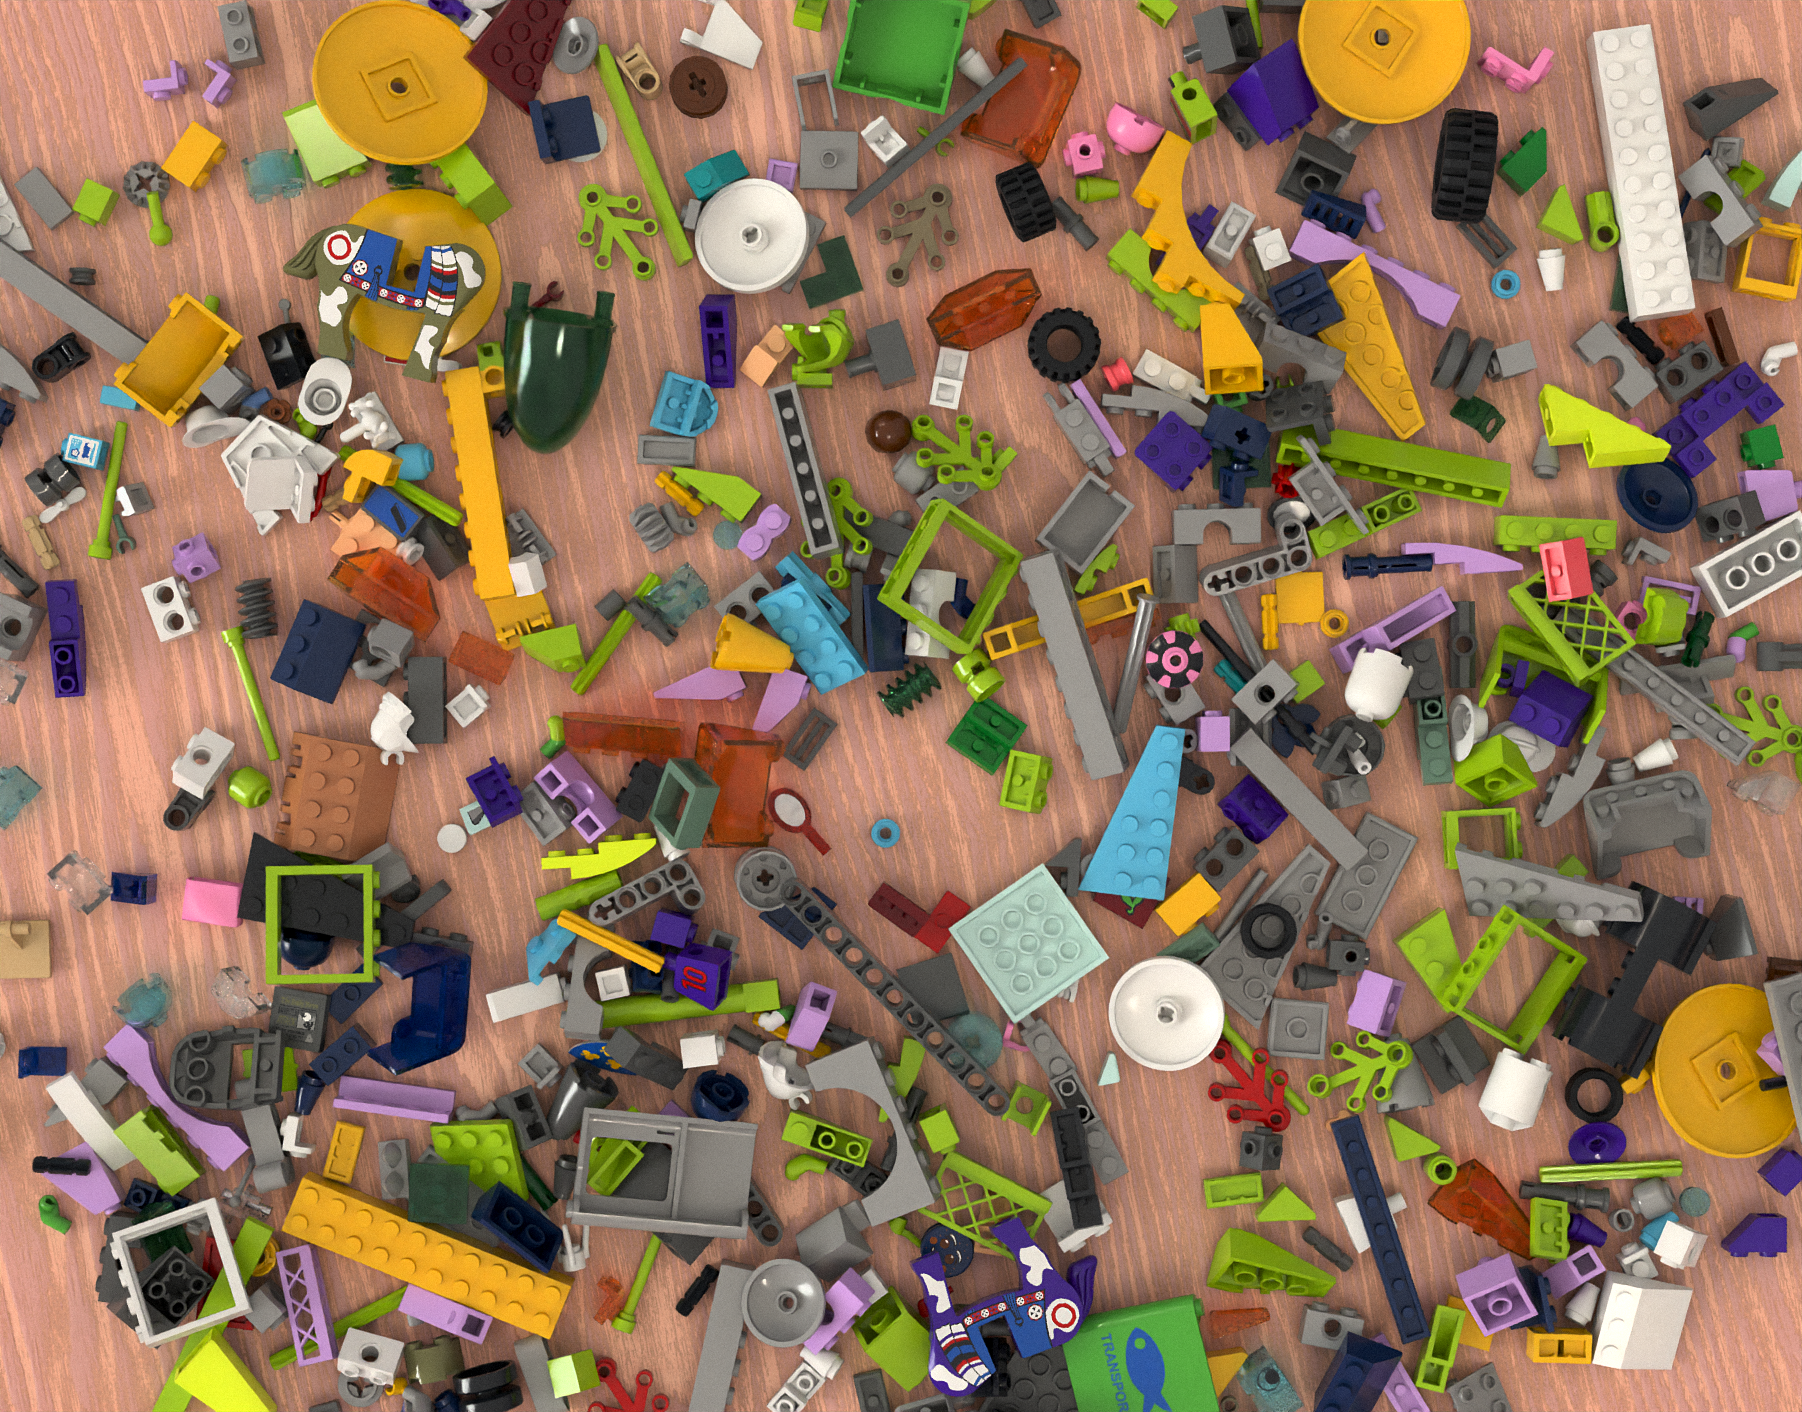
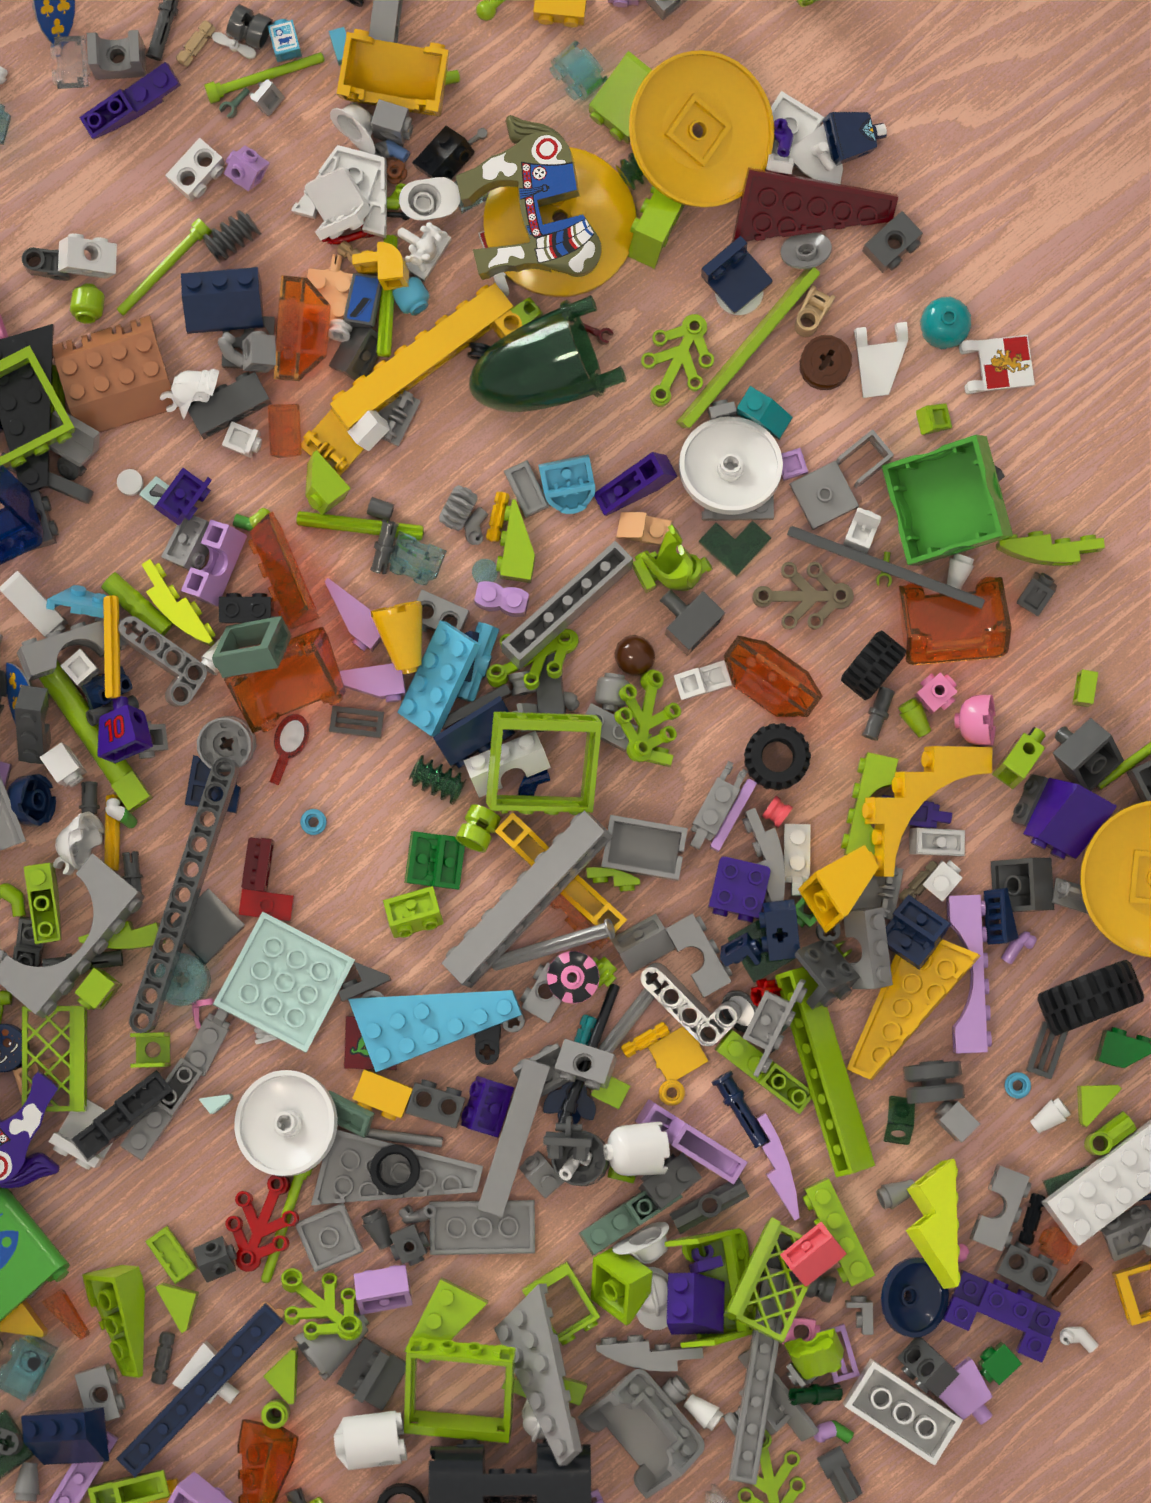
camera: 65 degrees right, 5 degrees down
dark purple brick [650,907,698,949] -> none
lavender slope [785,982,837,1052] -> none
lavender brick [1195,711,1230,752] -> none

